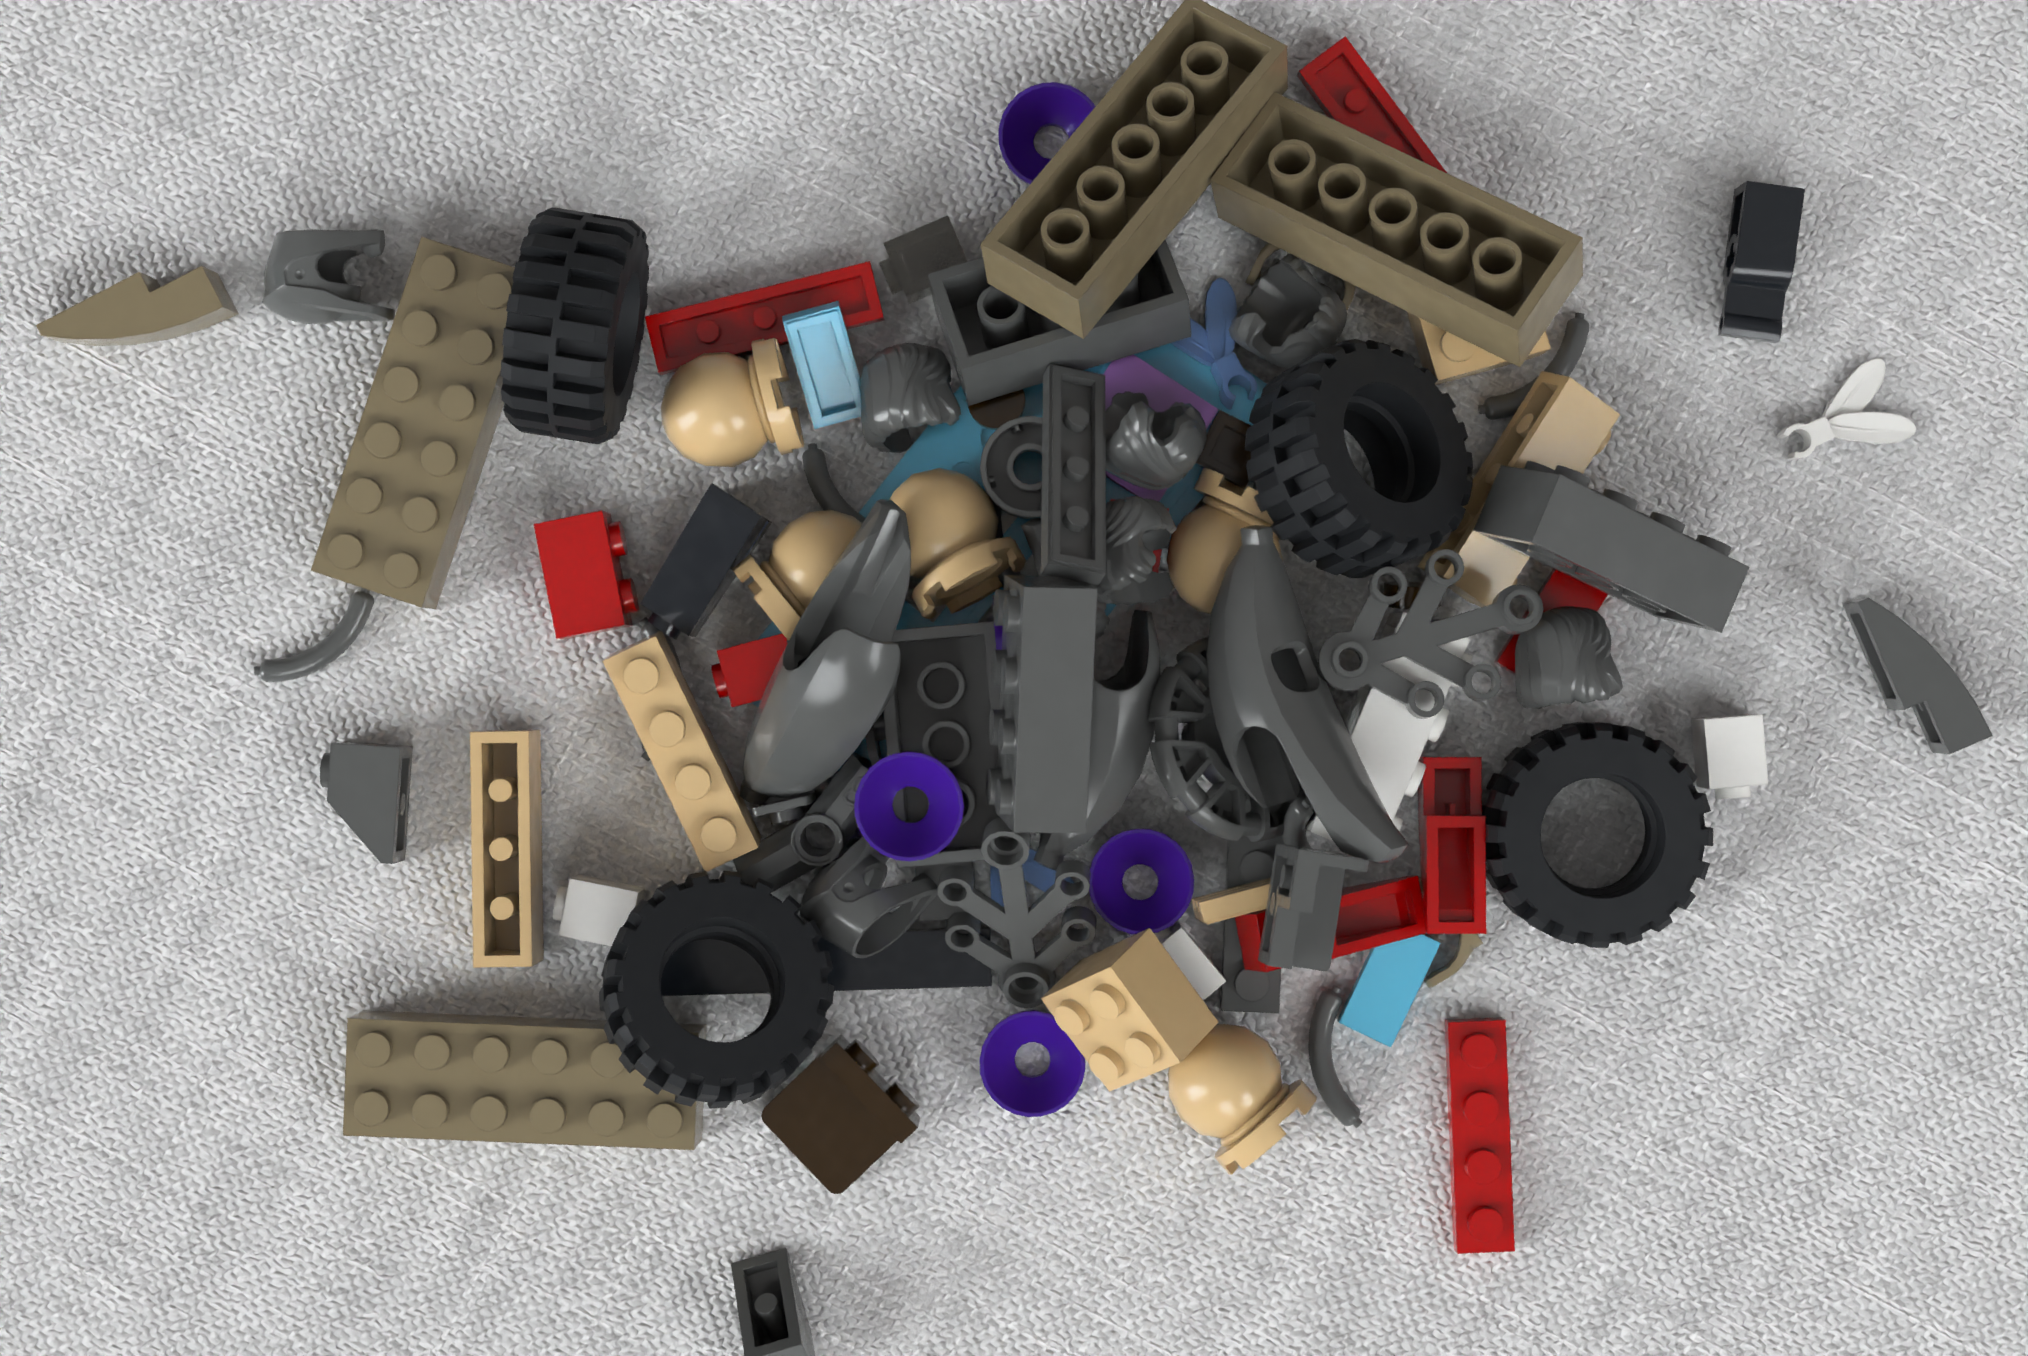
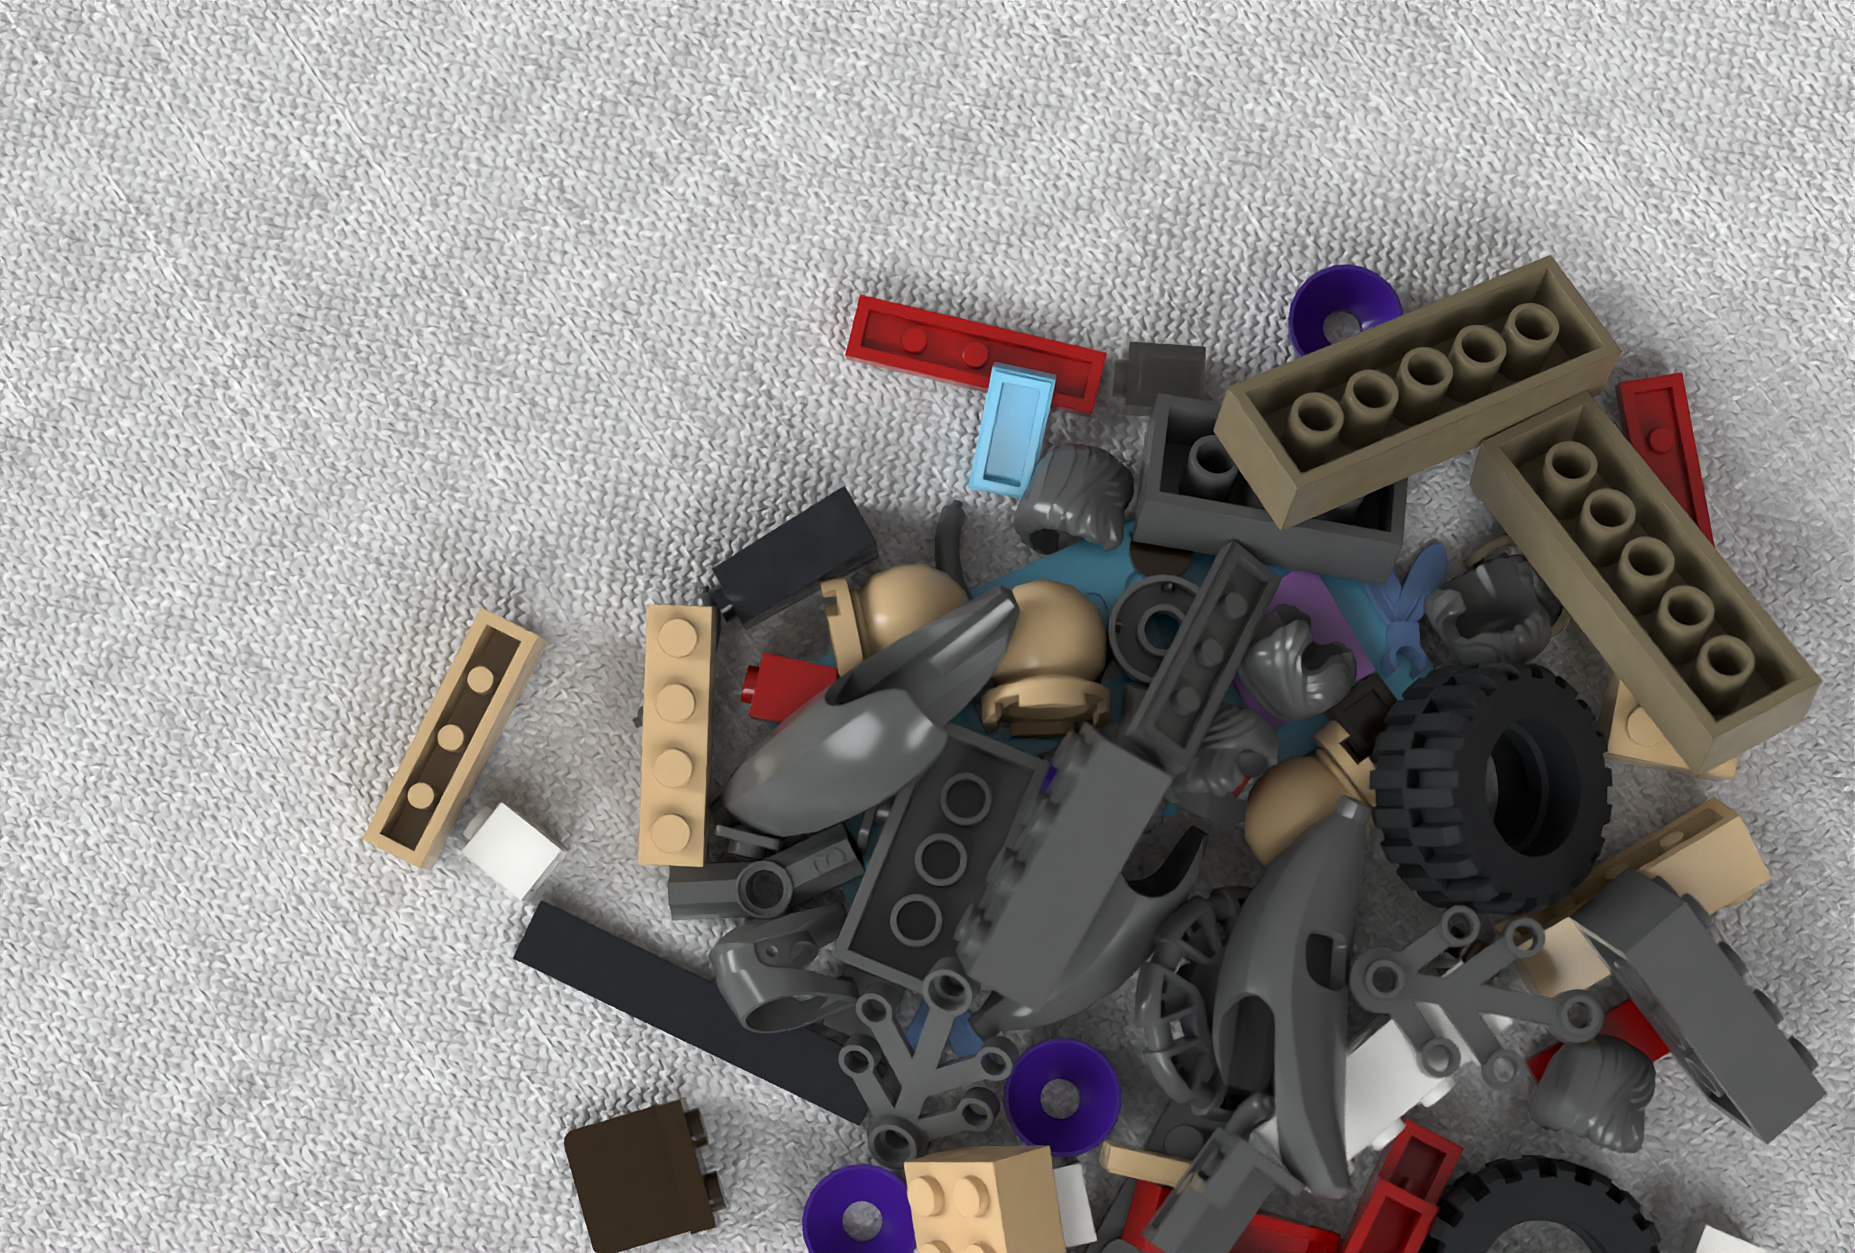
camera: 30 degrees right, 5 degrees down
dark tan slope [36,266,239,346] -> none
dark grey piece [254,588,374,682] -> none
dark grey helmet [262,230,396,324] -> none
dark tan brick [311,236,515,609] -> none
dark grey slope [320,741,413,864] -> none
dark tan brick [343,1010,707,1150] -> none
black tyre [501,207,649,444] -> none
red brick [534,510,639,639] -> none
black tyre [599,871,834,1109] -> none
tan tile [661,338,804,467] -> none
dark purple piece [854,751,964,862] -> none
dark grey piece [1478,313,1590,420] -> none

